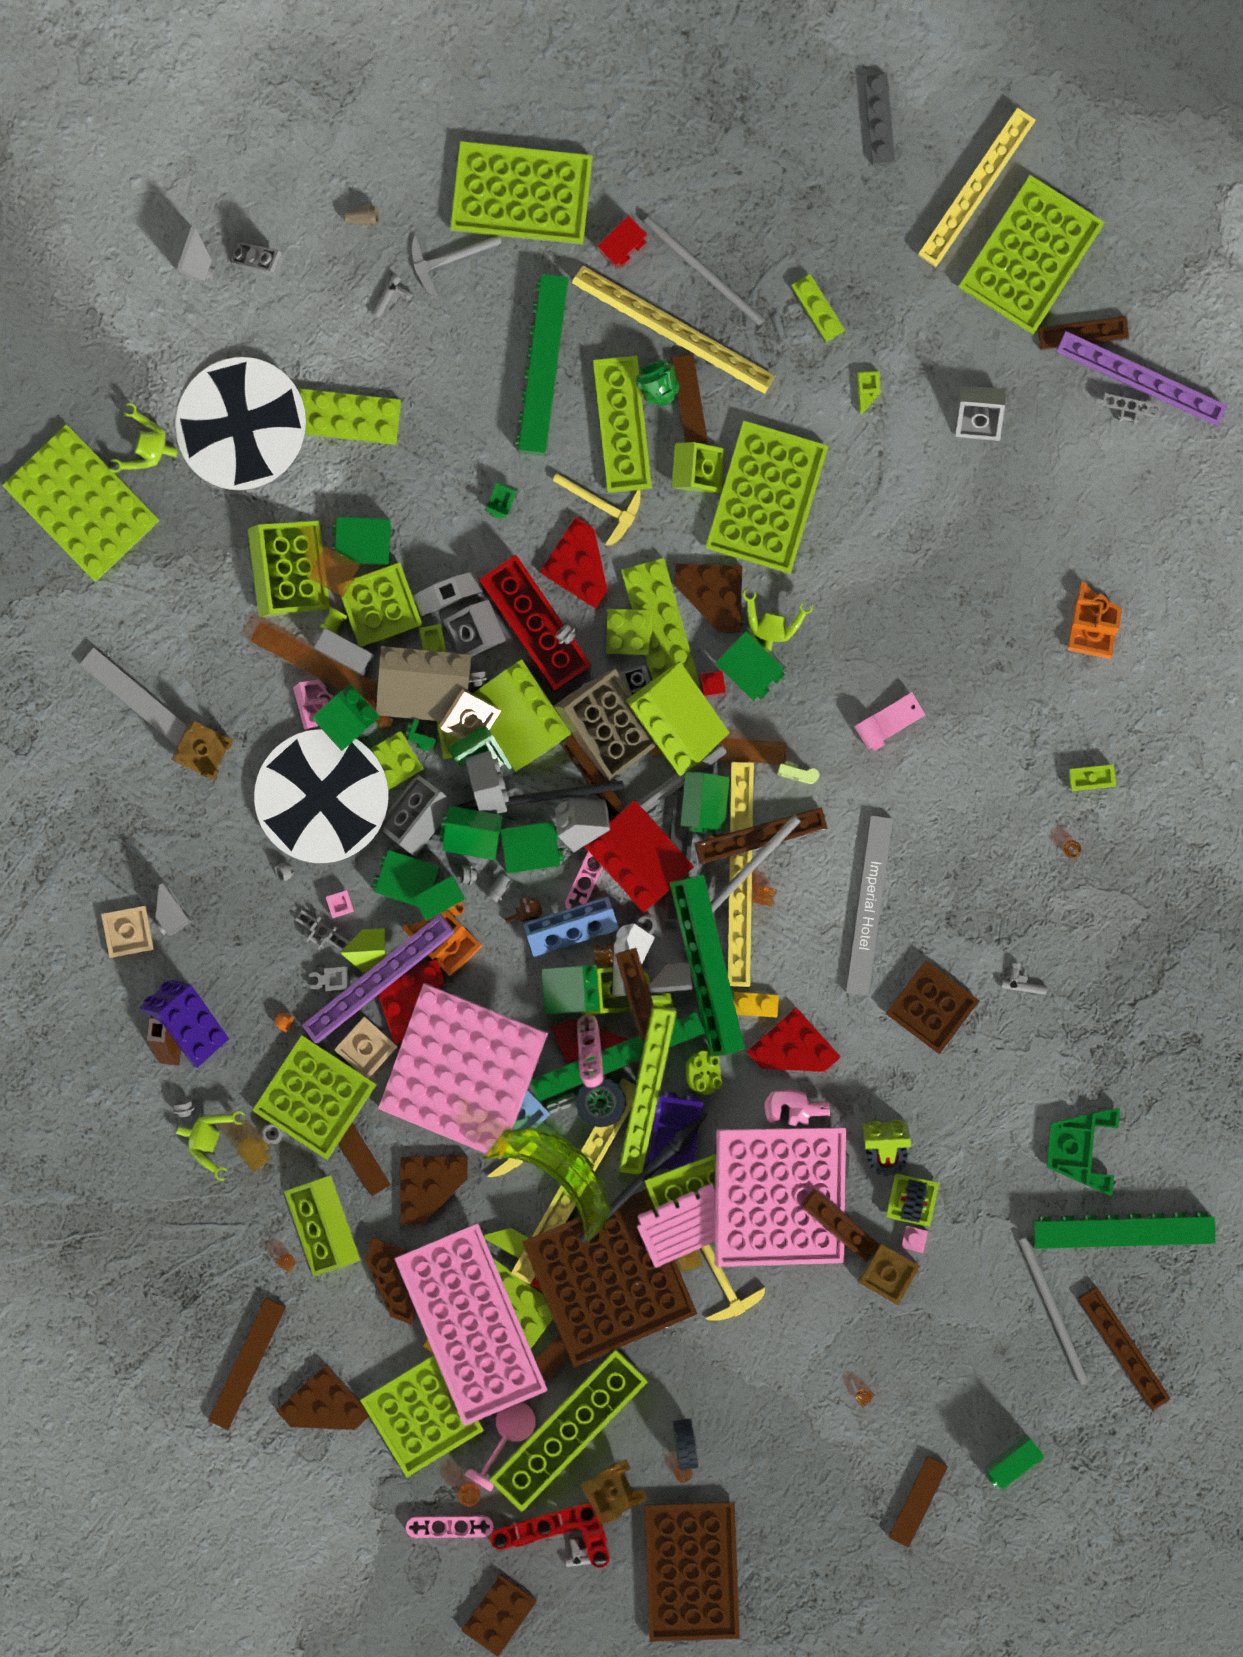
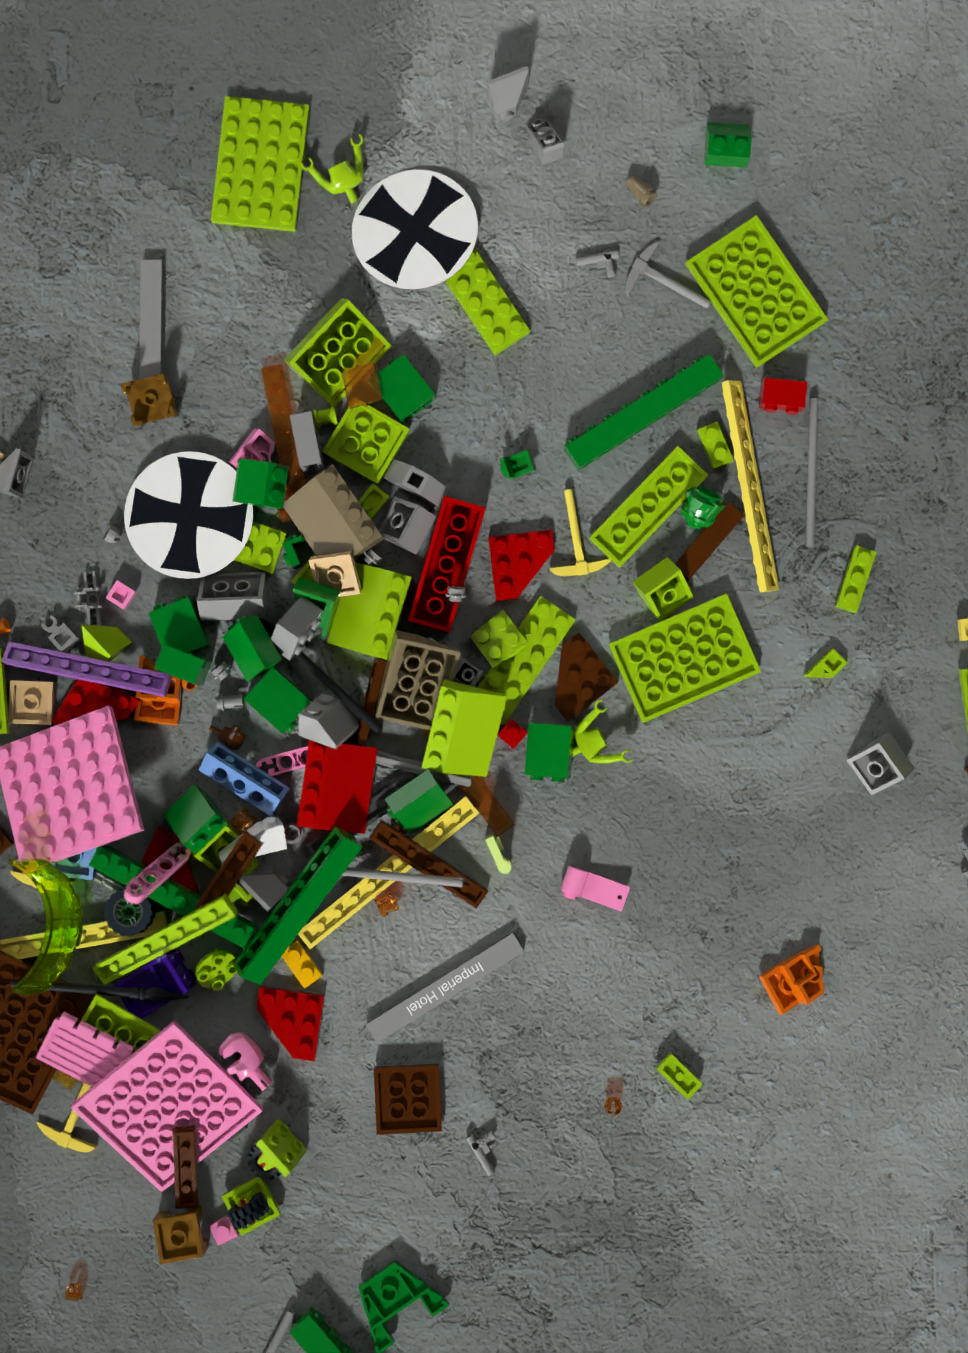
camera: 55 degrees right, 0 degrees up
none -> lime plate [696,422,734,470]
none -> green slope [704,122,752,168]

